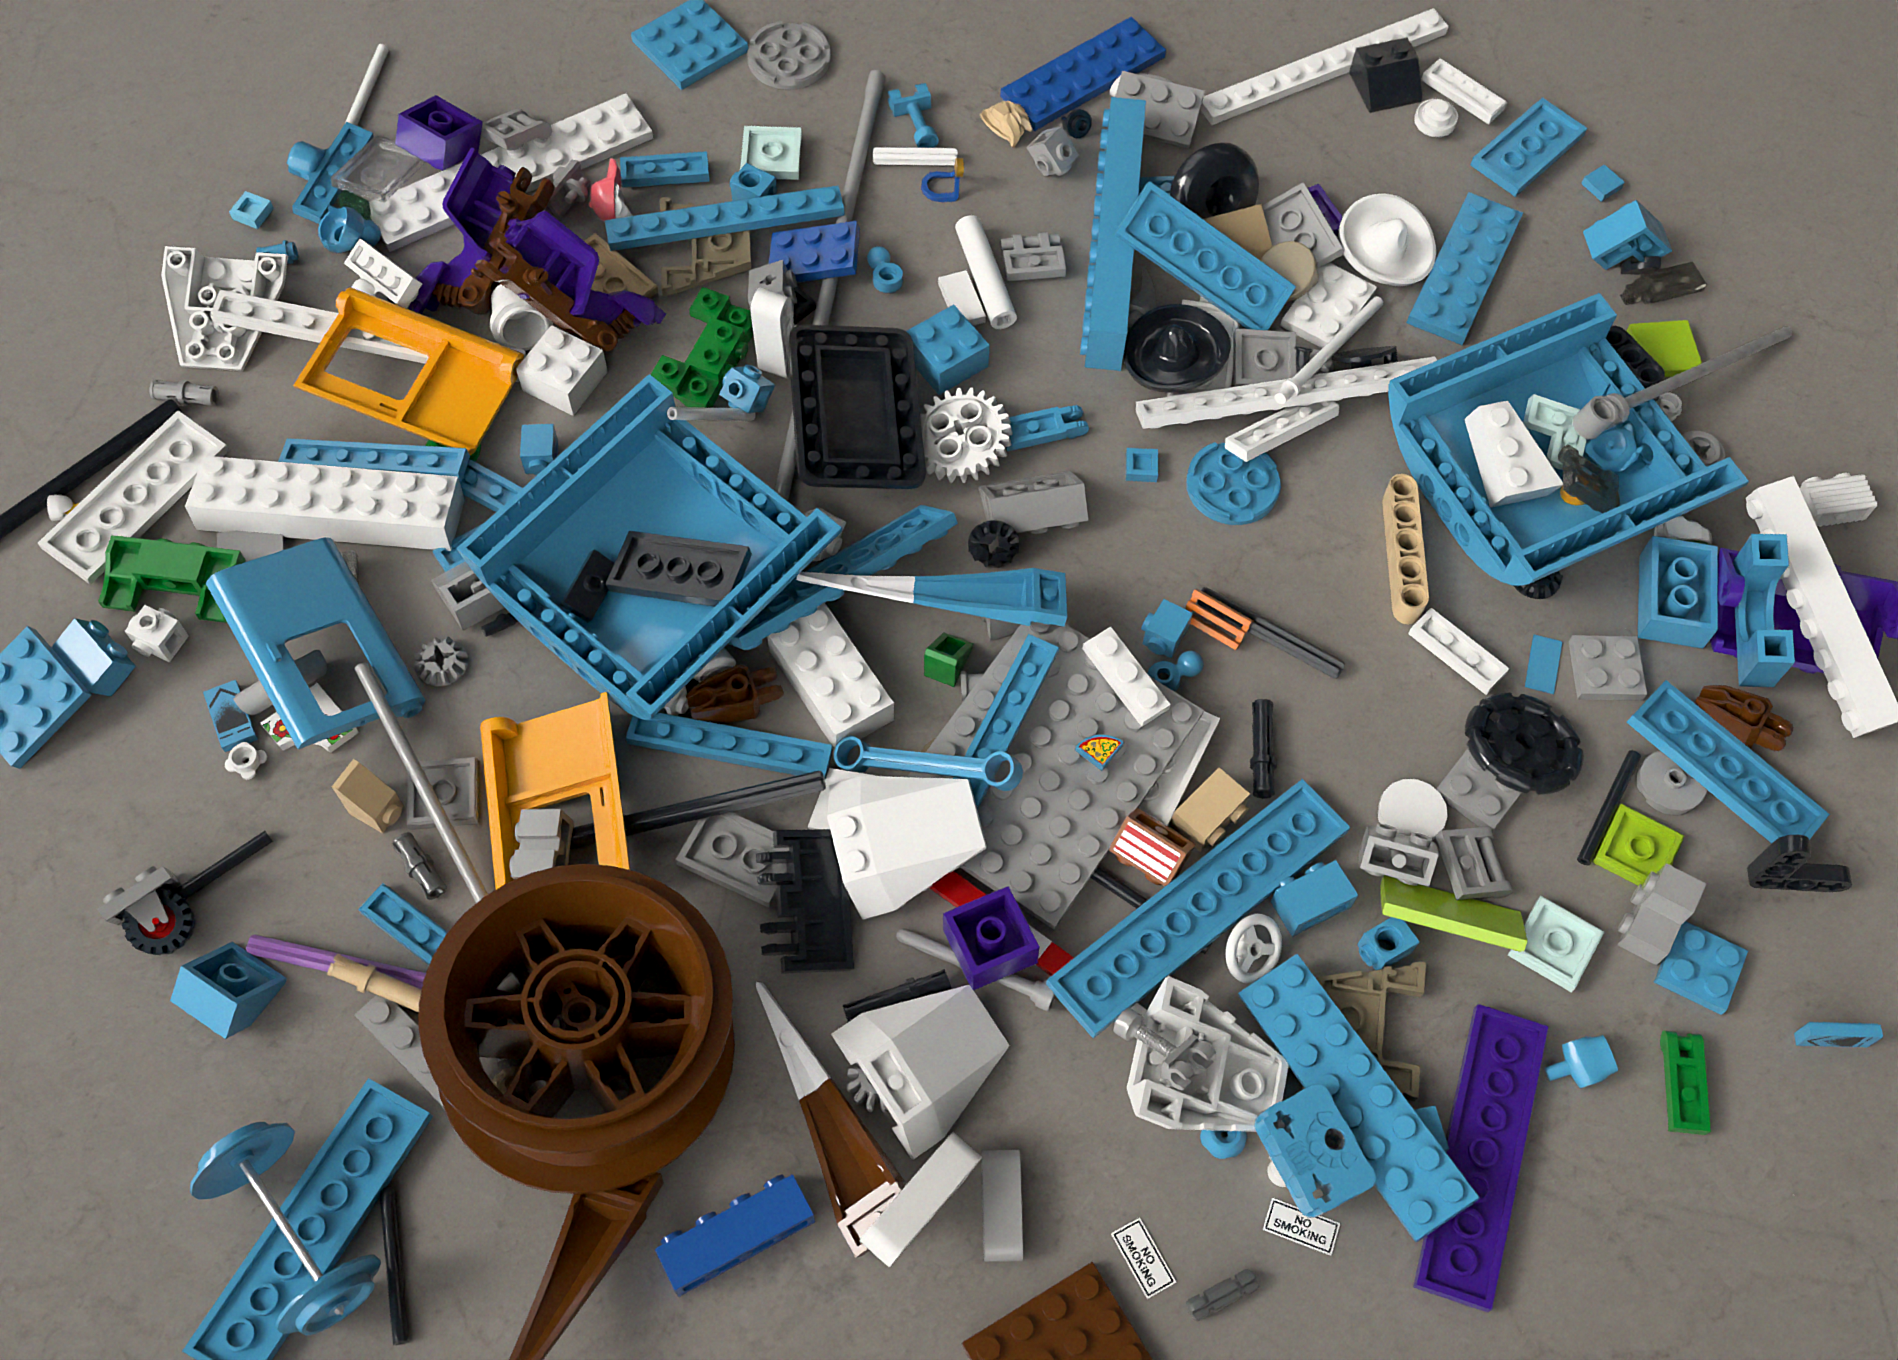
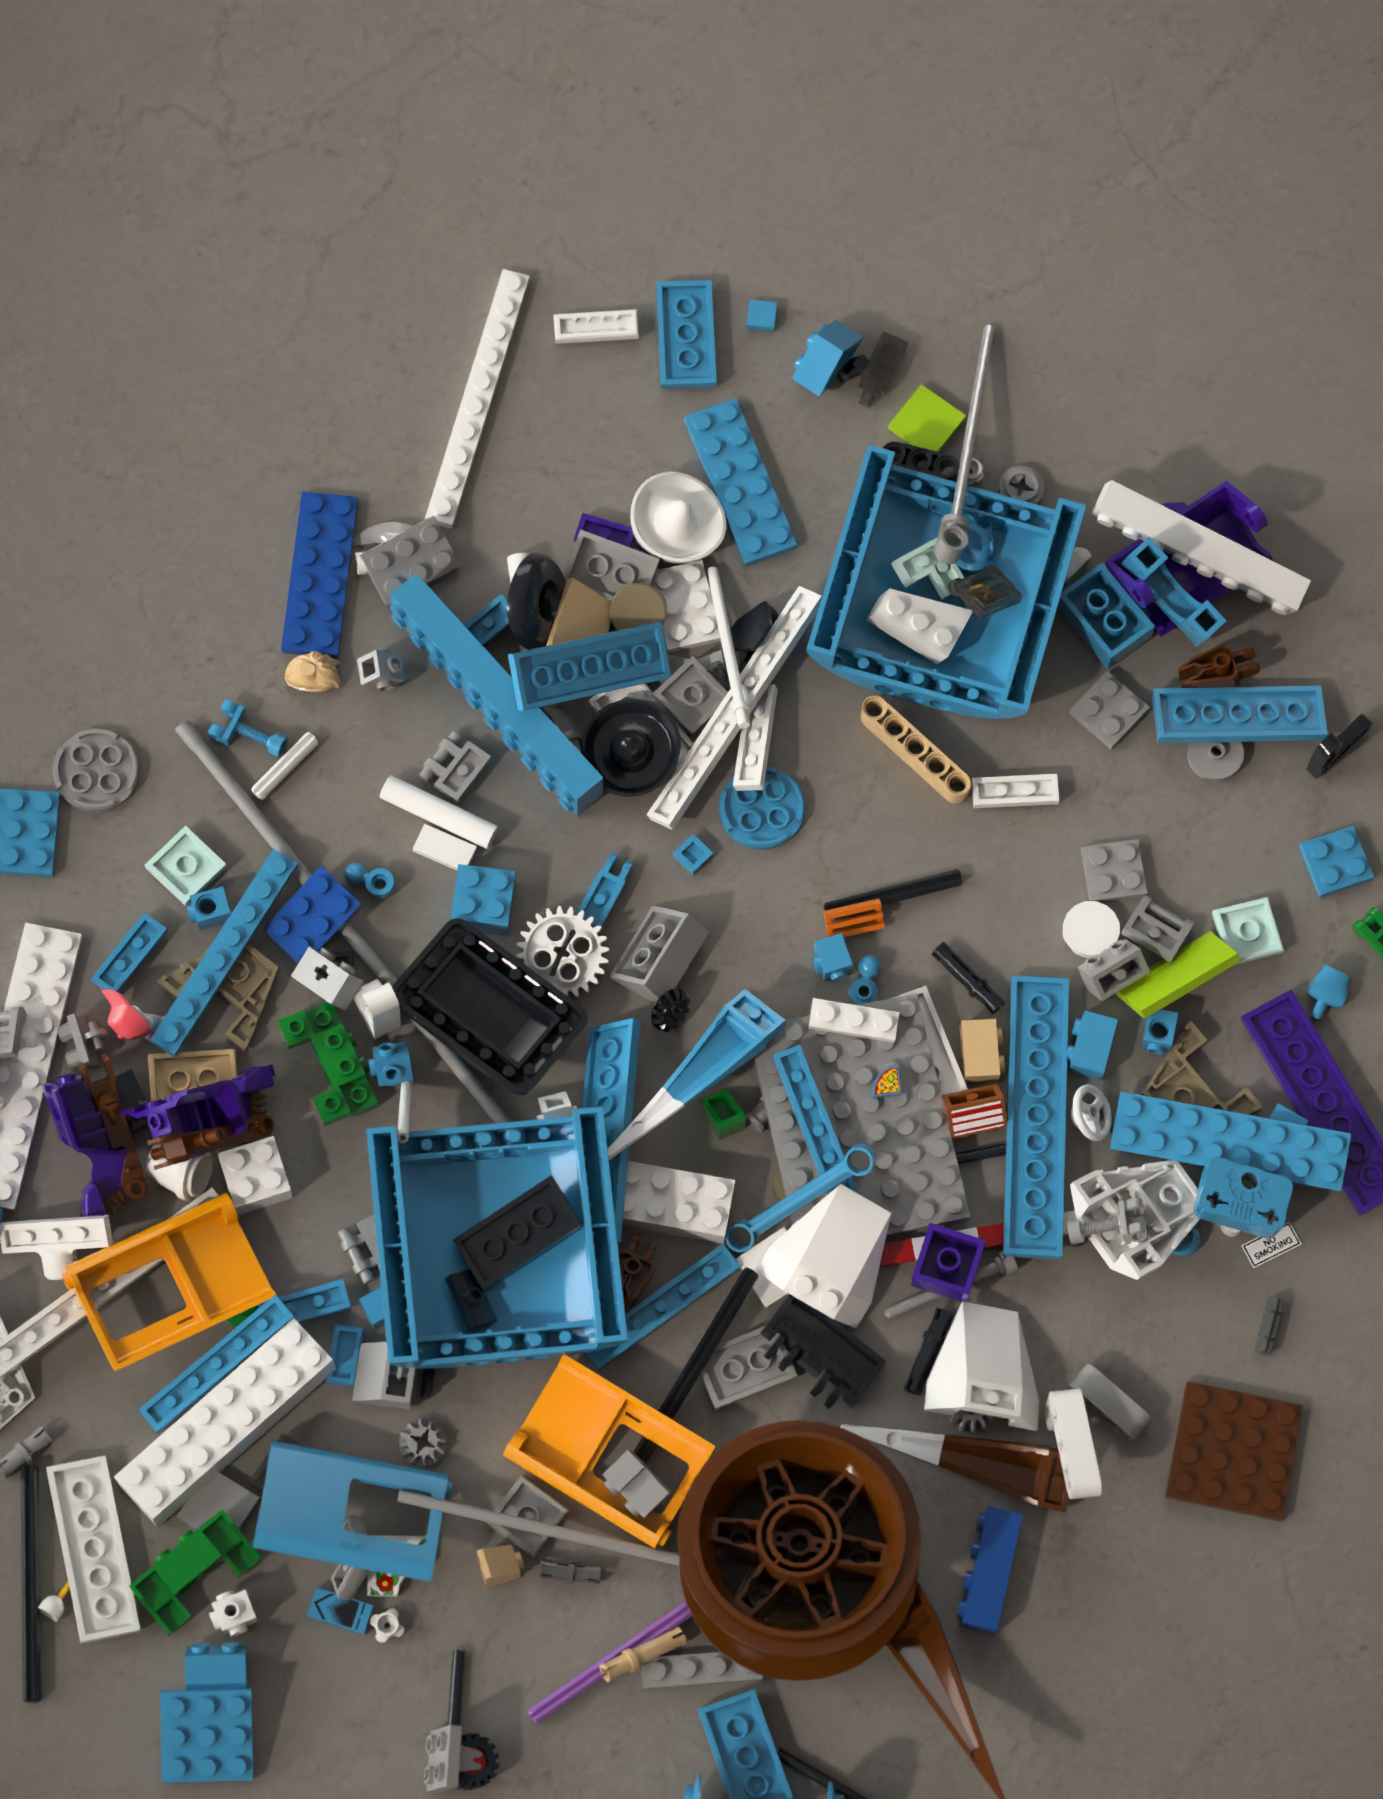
camera: 50 degrees left, 10 degrees up
dark azure slope [170,942,287,1039] -> none
dark azure tile [358,883,447,965] -> none
dark azure brick [520,424,558,475] -> none
blue piece [921,158,964,202] -> none
black plate [1061,109,1092,139] -> none
white sticker [1111,1218,1177,1299] -> none
black slope [1349,37,1422,113] -> none
white plate [1415,99,1458,137] -> none
black plate [1465,692,1584,795] -> none
dark azure sticker [1525,634,1562,694] -> none
black piece [1577,750,1641,866] -> none
lime tile [1592,804,1685,886] -> none
light grey brick [1617,863,1706,965] -> none
white brick [1800,473,1877,527] -> none

